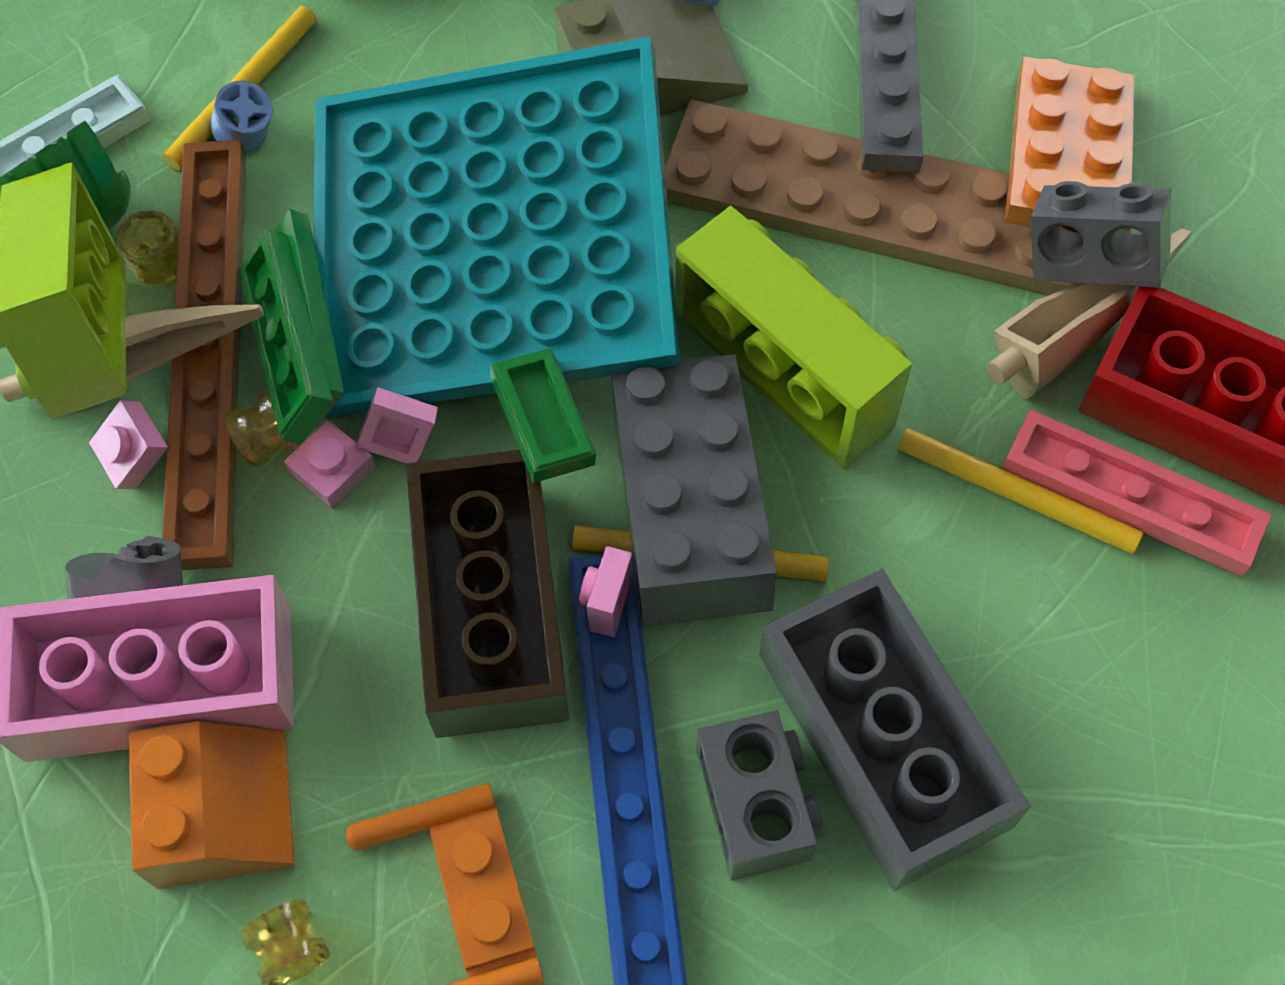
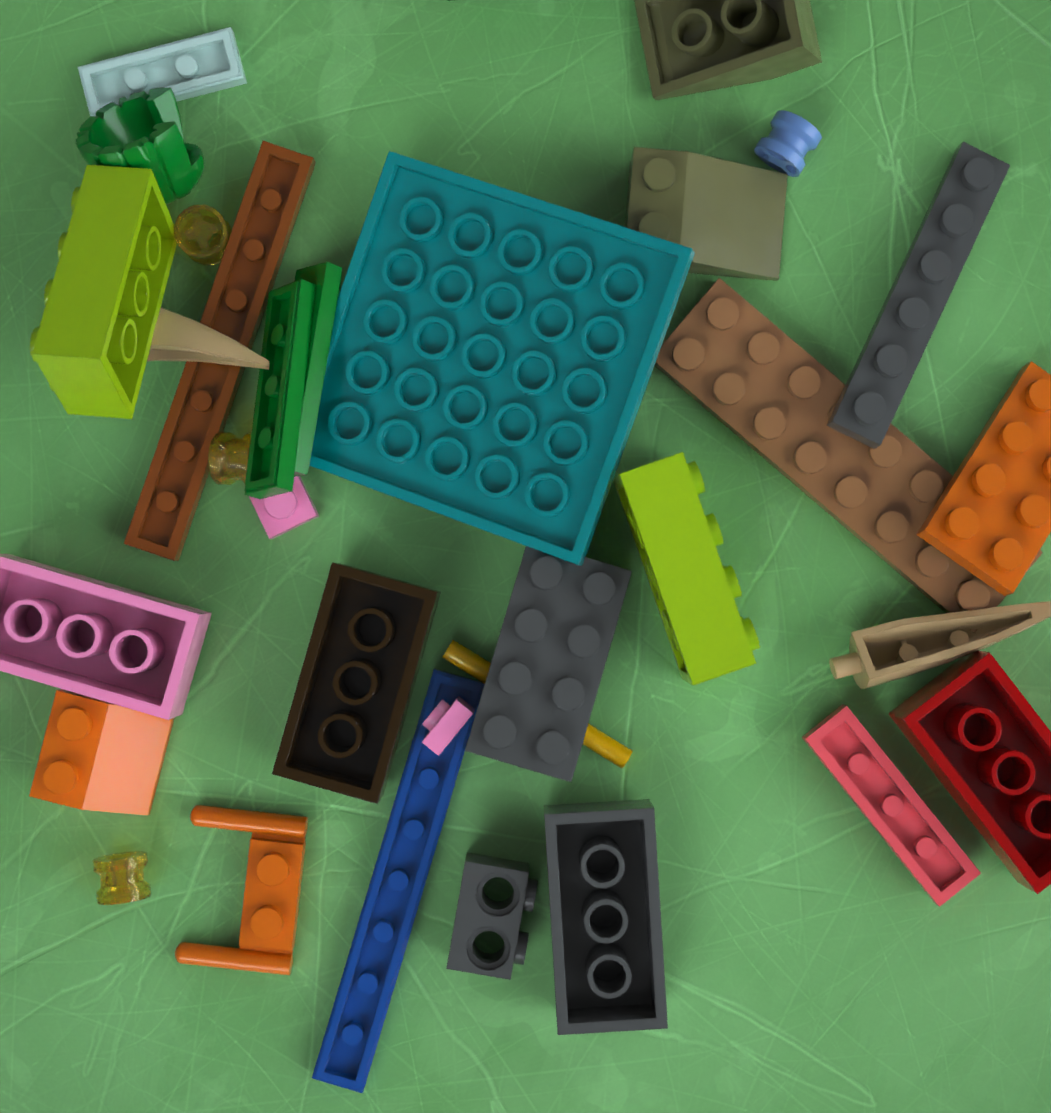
camera: 20 degrees right, 25 degrees up
dark grey piece [65,536,183,599] -> none
bright pink plate [89,400,168,489] -> none
yellow bar [162,6,317,171] -> none
medium blue wheel [210,81,273,152] -> none
bright pink plate [356,387,438,464] -> none
green tile [490,348,597,483] -> none
yellow bar [897,427,1143,555] -> none
dark grey brick [1030,181,1171,287] -> none

